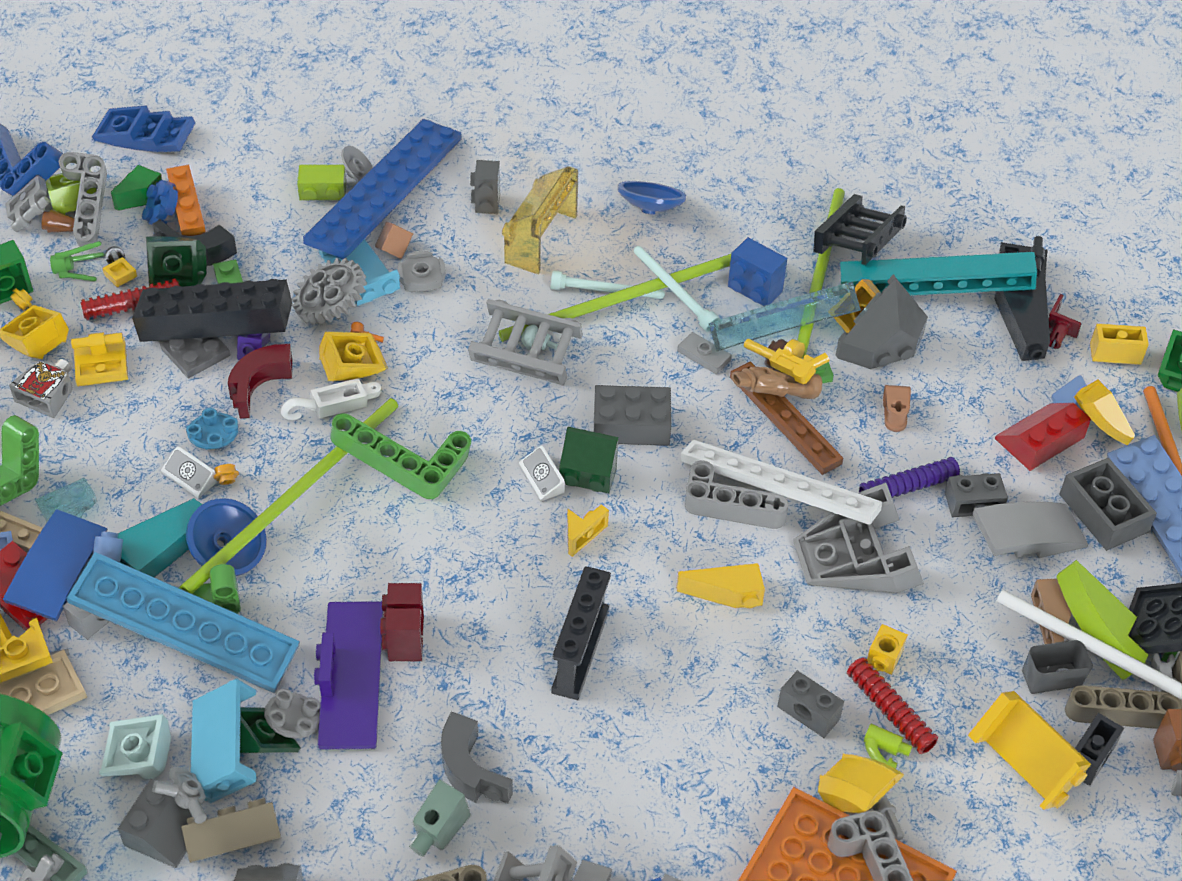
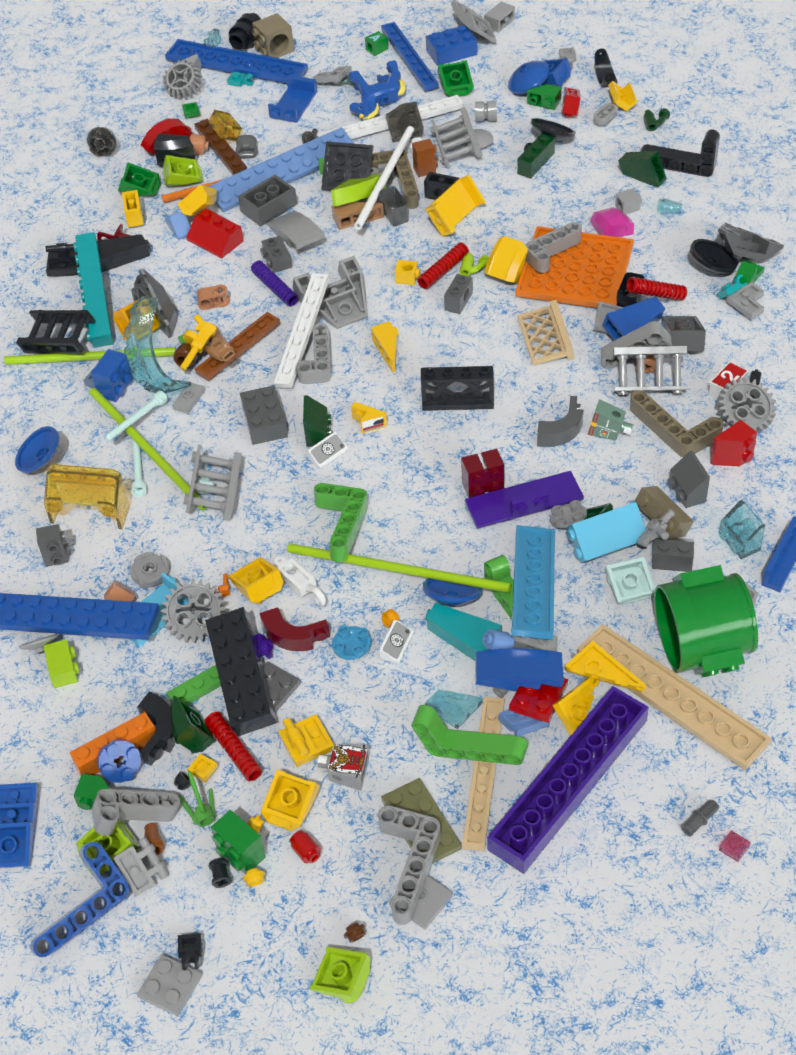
camera: 100 degrees left, 0 degrees up
none -> tan fence [517,300,575,366]

